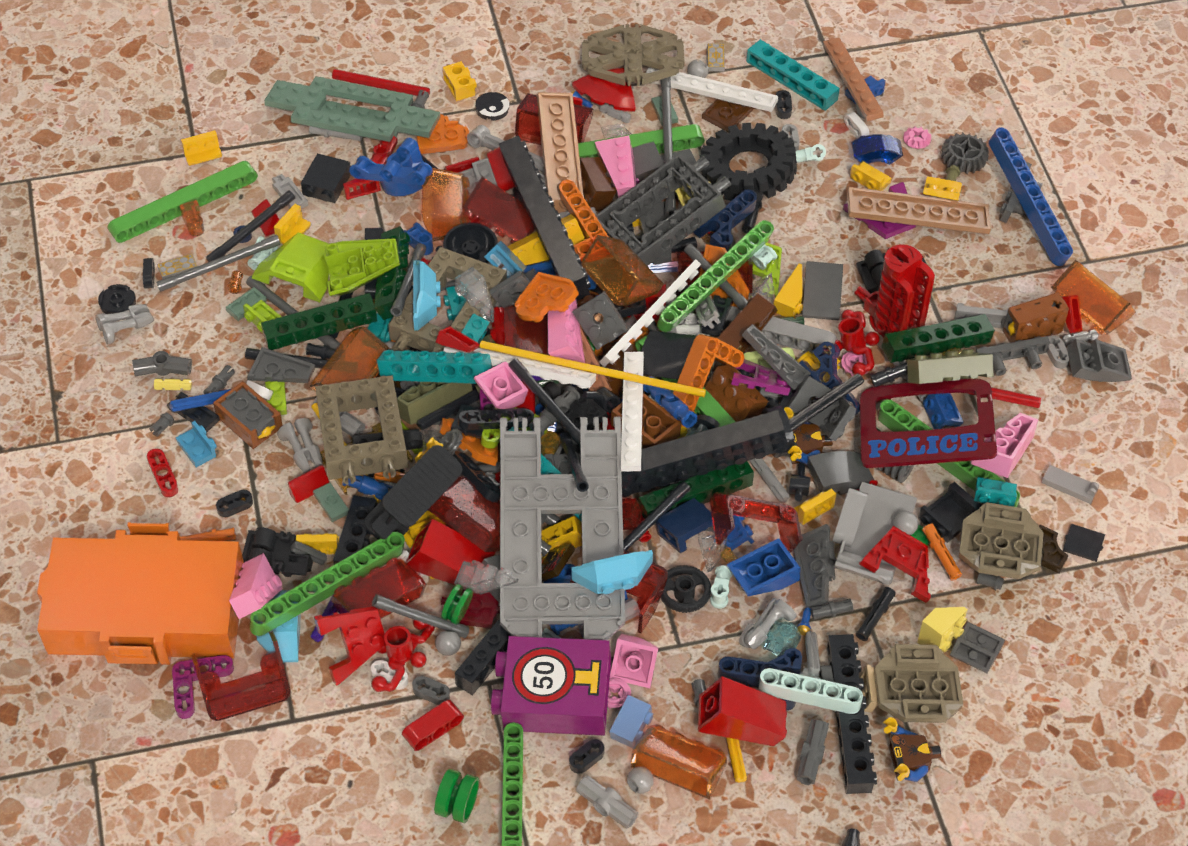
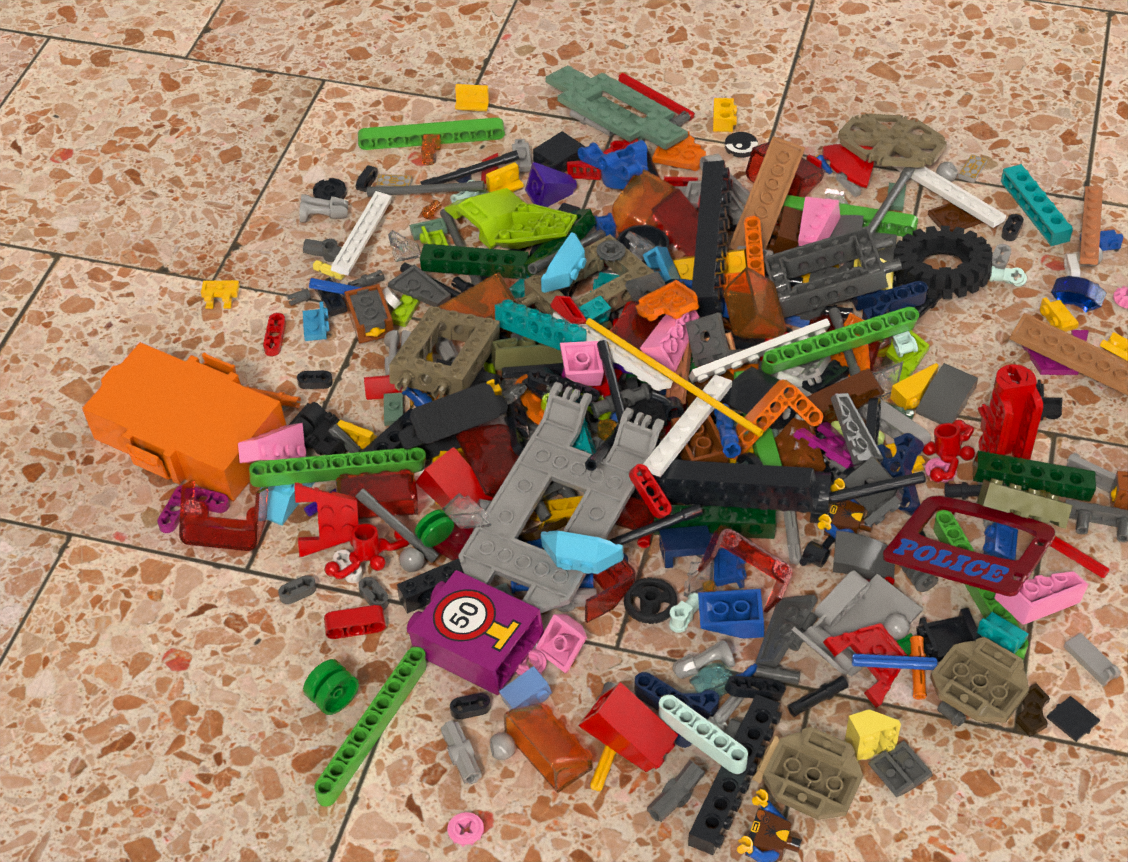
camera: 30 degrees right, 5 degrees down
clear slope [455,267,494,323] -> none
yellow bracket [791,488,836,525] -> none
none -> yellow plate [201,280,239,309]
none -> dark grey beam [278,575,316,604]
none -> white plate [331,191,392,276]
none -> clear slope [388,230,421,262]
none -> dark purple slope [525,163,577,207]
none -> dark grey gear [597,240,626,263]
none -> clear slope [625,231,657,260]
none -> red beam [629,464,672,519]
none -> black beam [725,675,786,701]
none -> blue axle [851,654,937,670]
none -> black beam [866,398,881,446]

